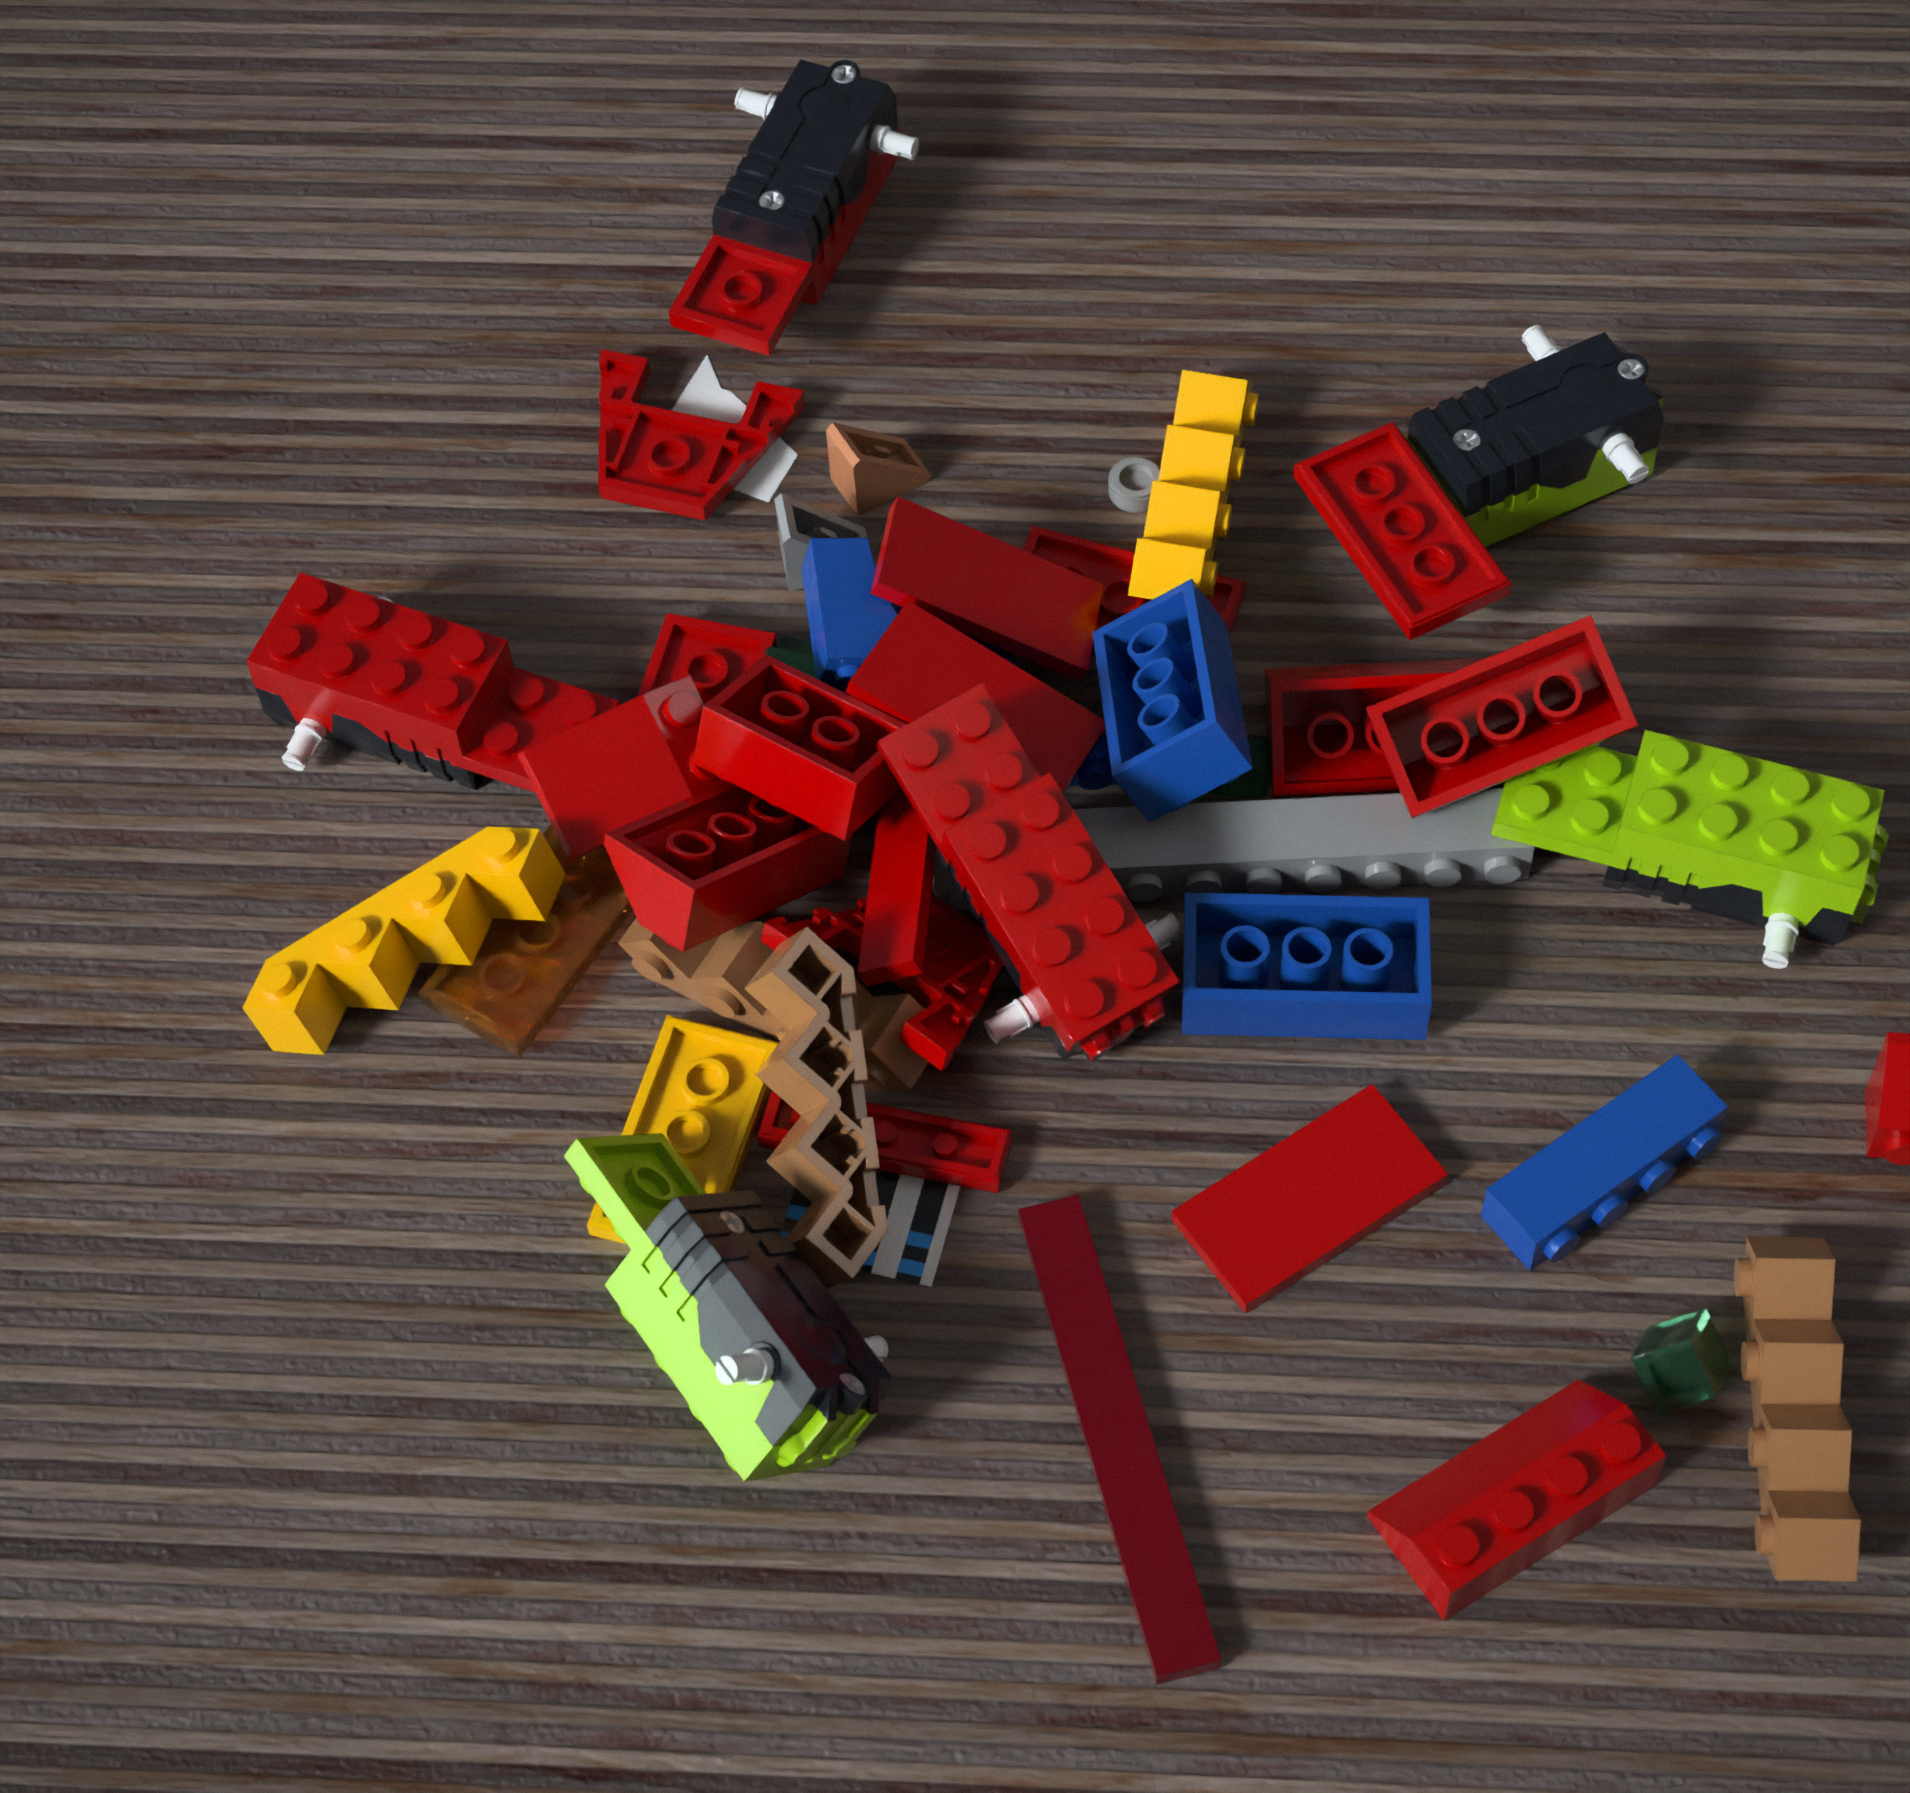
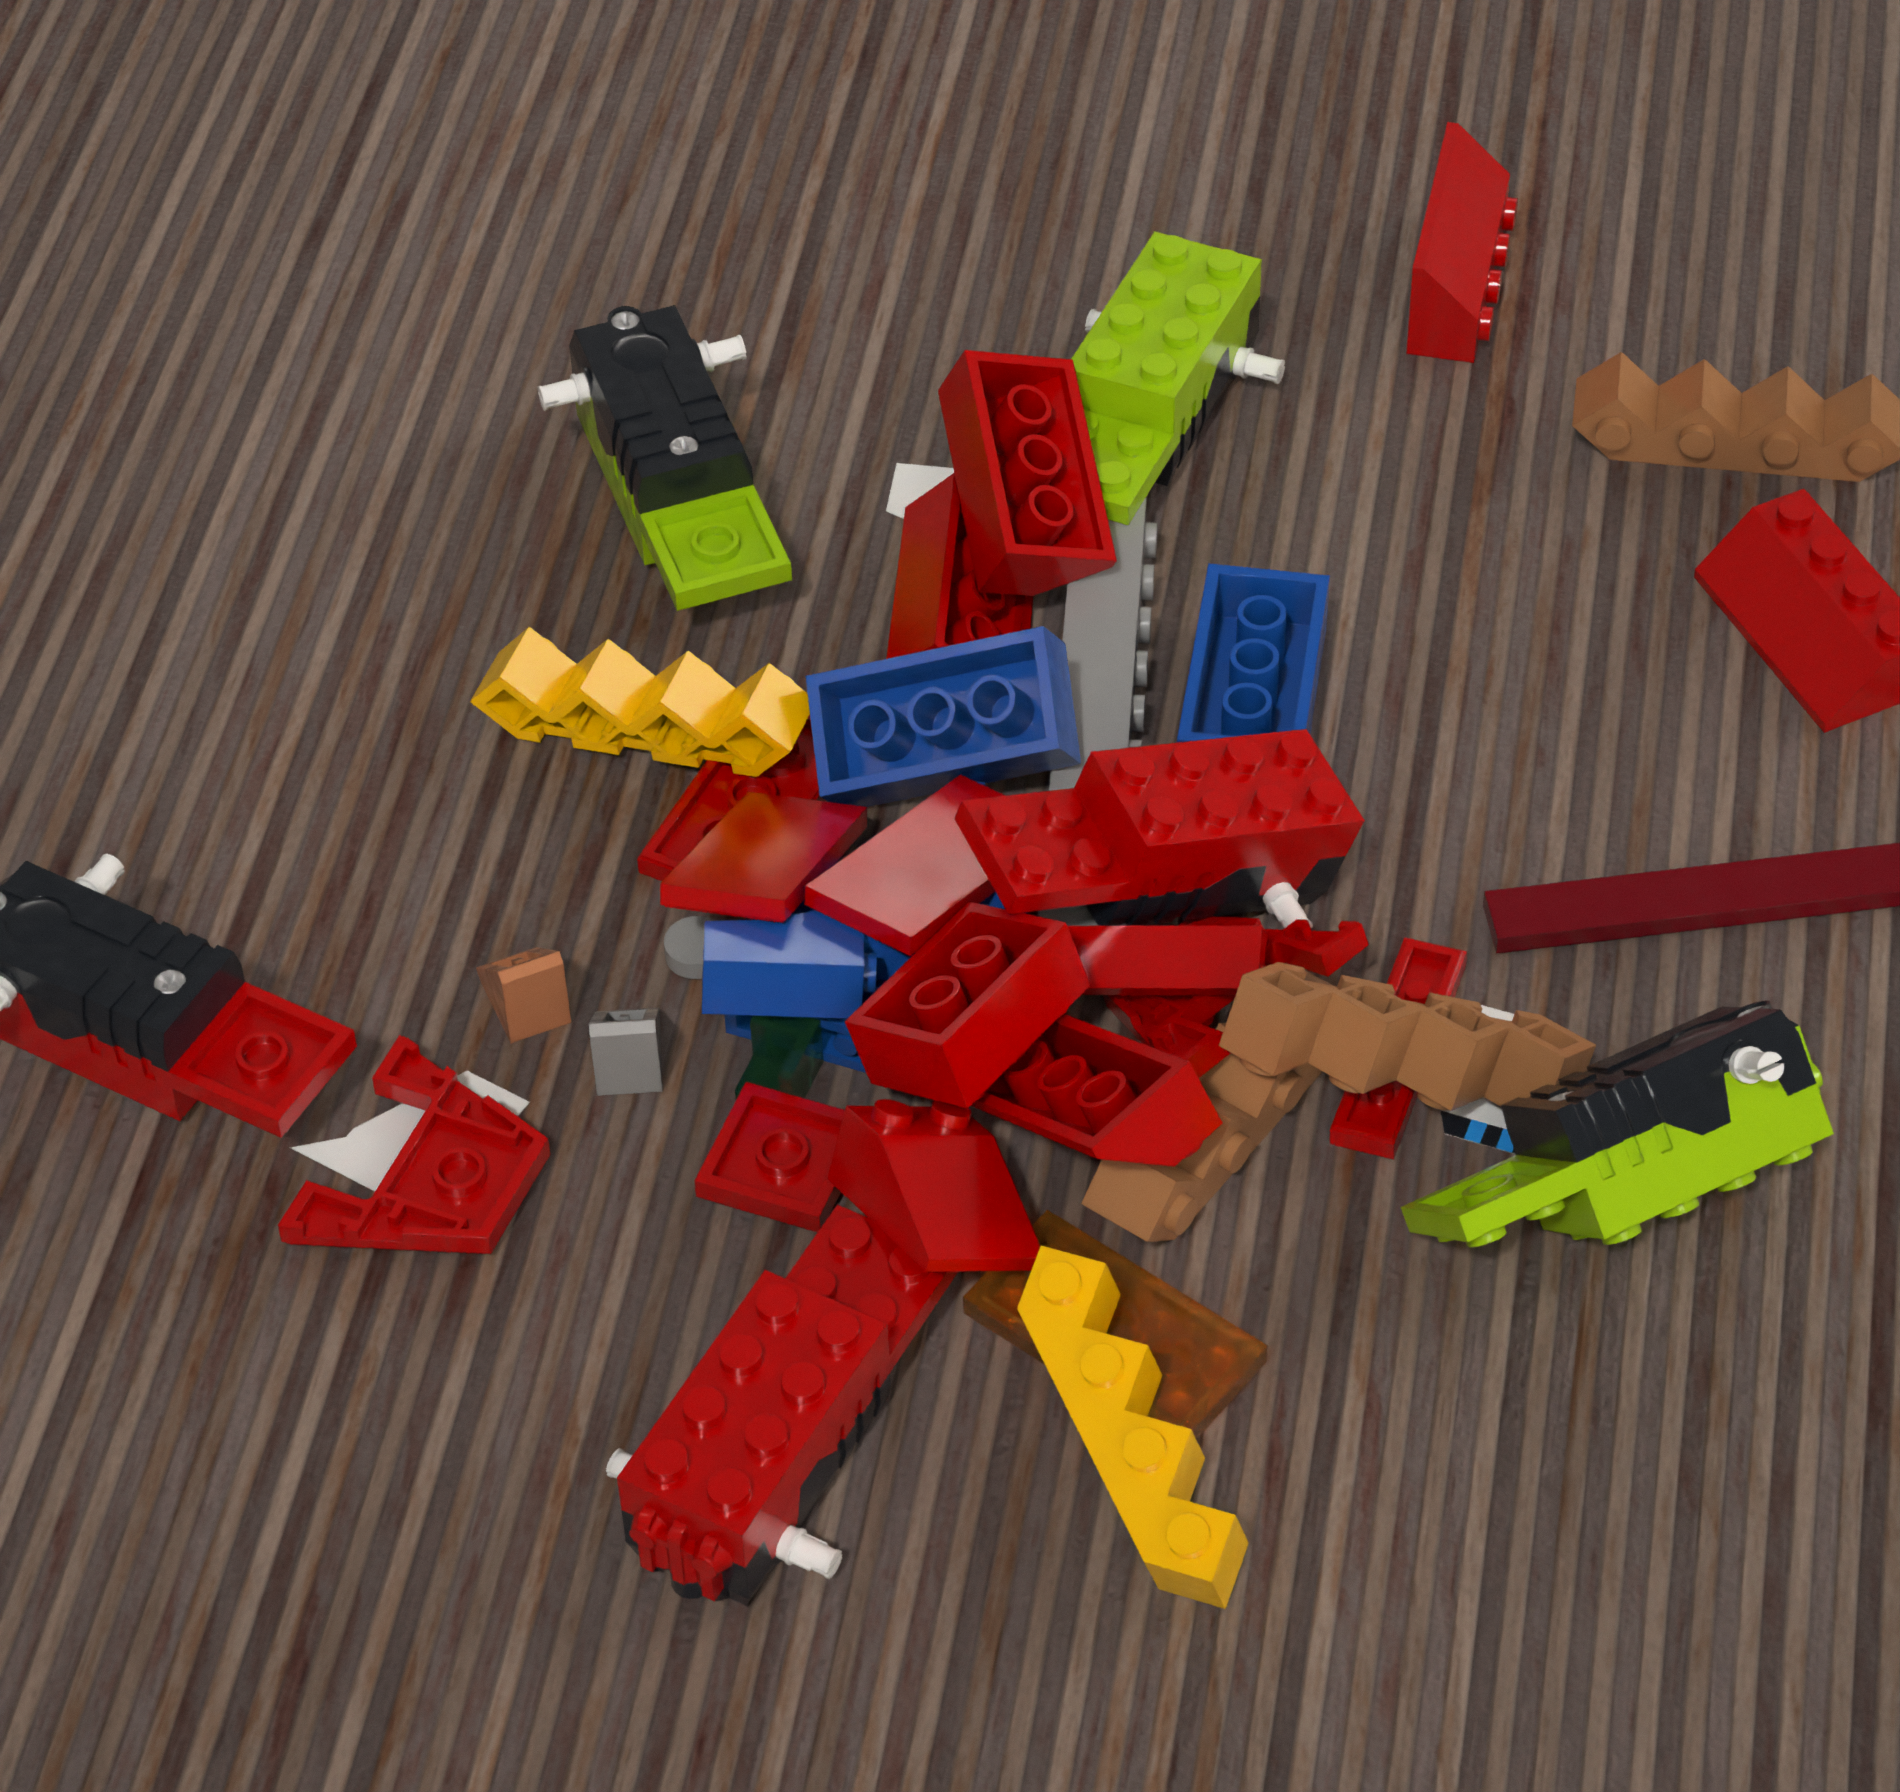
camera: 85 degrees left, 10 degrees down
yellow tile [587,1015,780,1244] -> none
light grey tile [1108,457,1160,513] -> none
red tile [1171,1084,1448,1314] -> none
red tile [1293,422,1512,641] -> none
blue brick [1481,1054,1728,1271] -> none
clear green panel [1631,1308,1732,1415] -> none

